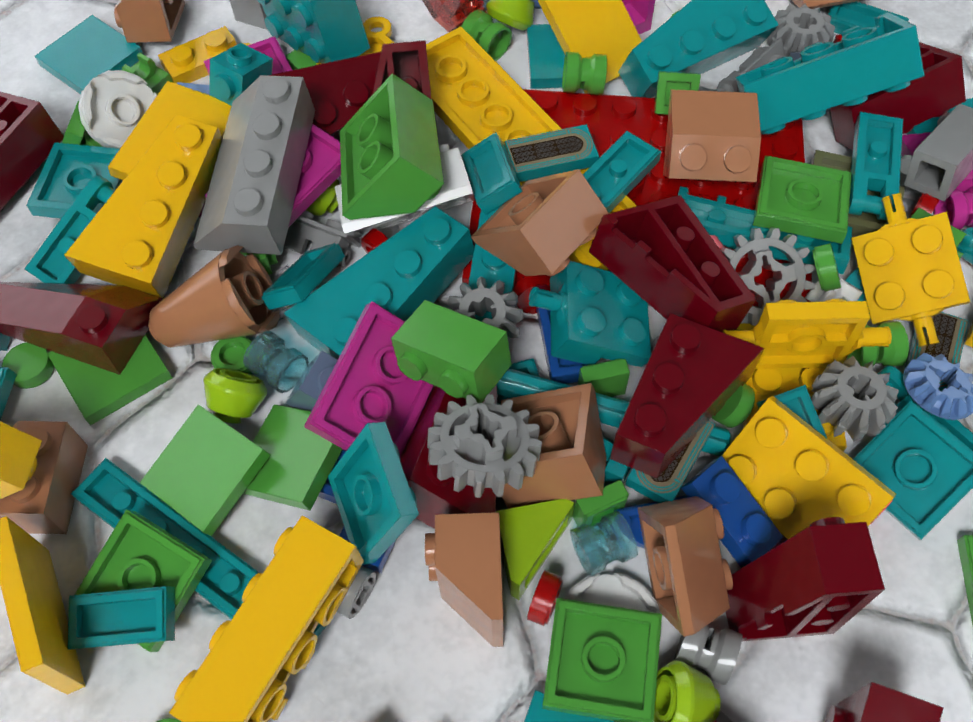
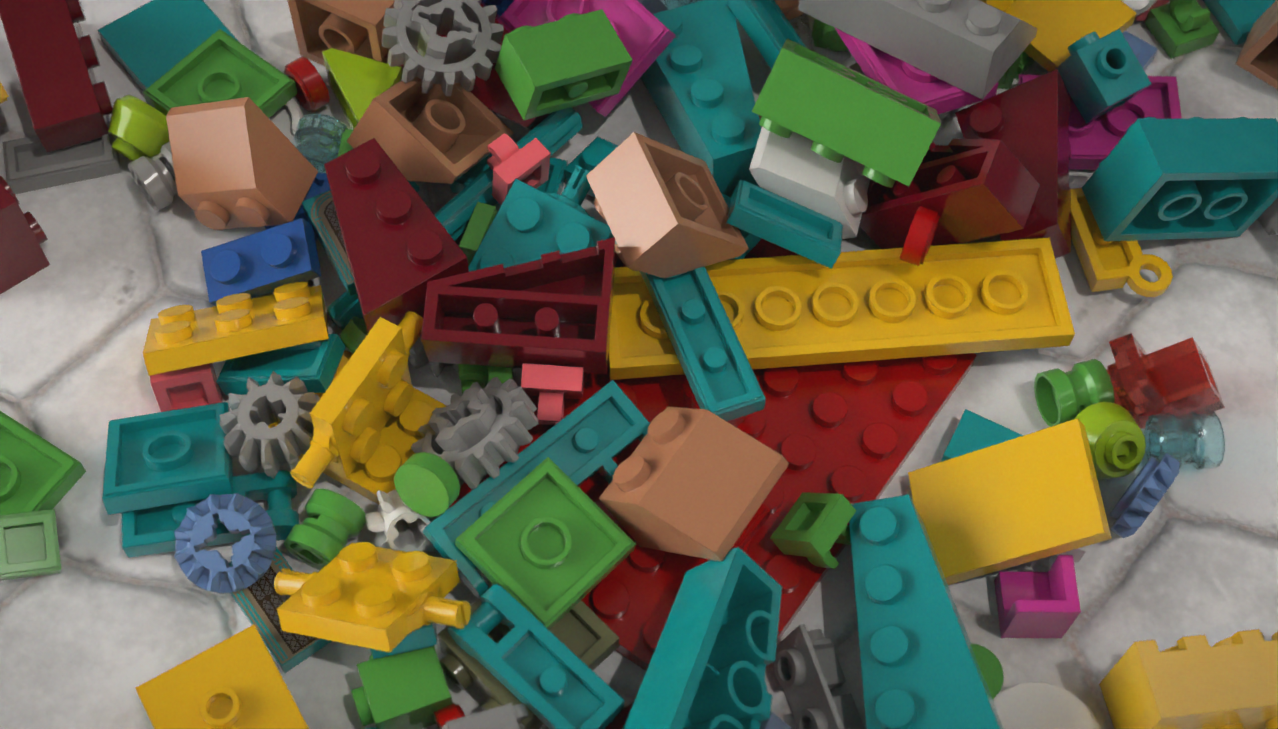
camera: 115 degrees right, 0 degrees up
yellow hinge [158,26,251,84] -> none
light grey gear [447,276,523,338] -> none
tile [505,124,599,182] -> none
bright green wheel [562,51,607,95] -> none
dark red wedge [726,517,885,642] -> none
none -> coral tile [487,133,551,205]
none -> red tile [900,205,941,266]

